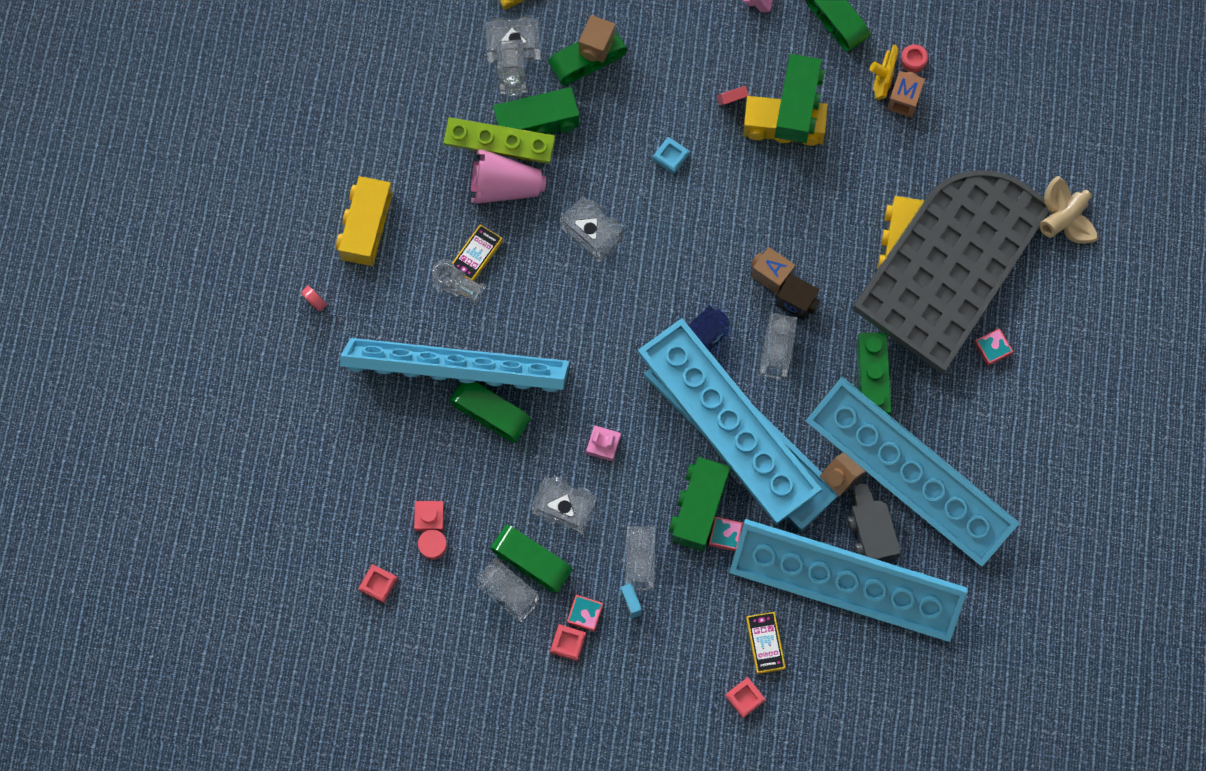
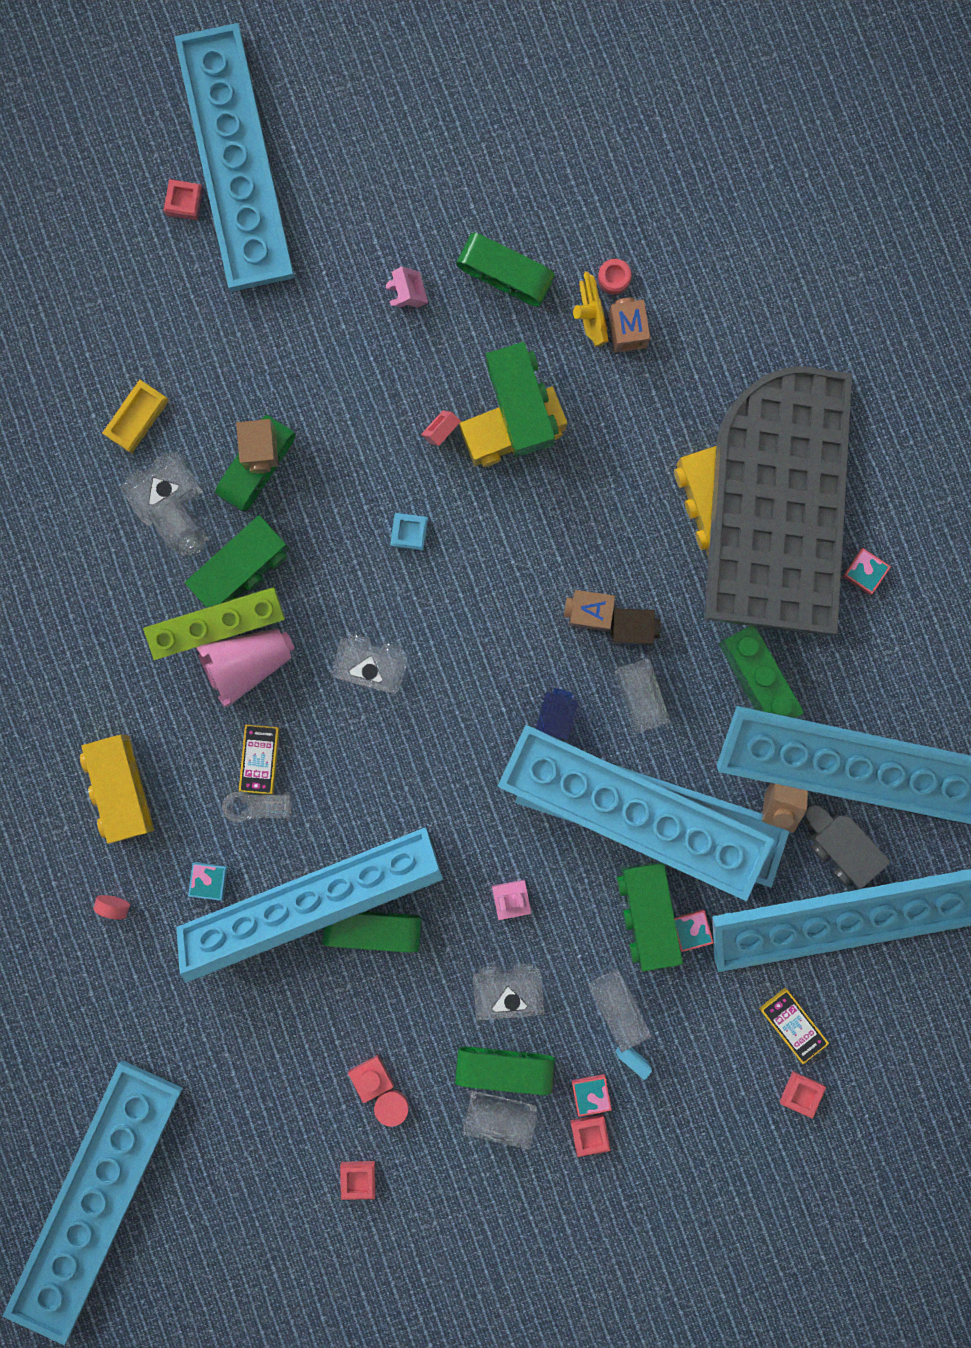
camera: 30 degrees left, 15 degrees up
tan plant [1039,176,1098,244] -> none
none -> medium azure plate [2,1060,183,1345]
none -> tile [188,862,228,900]

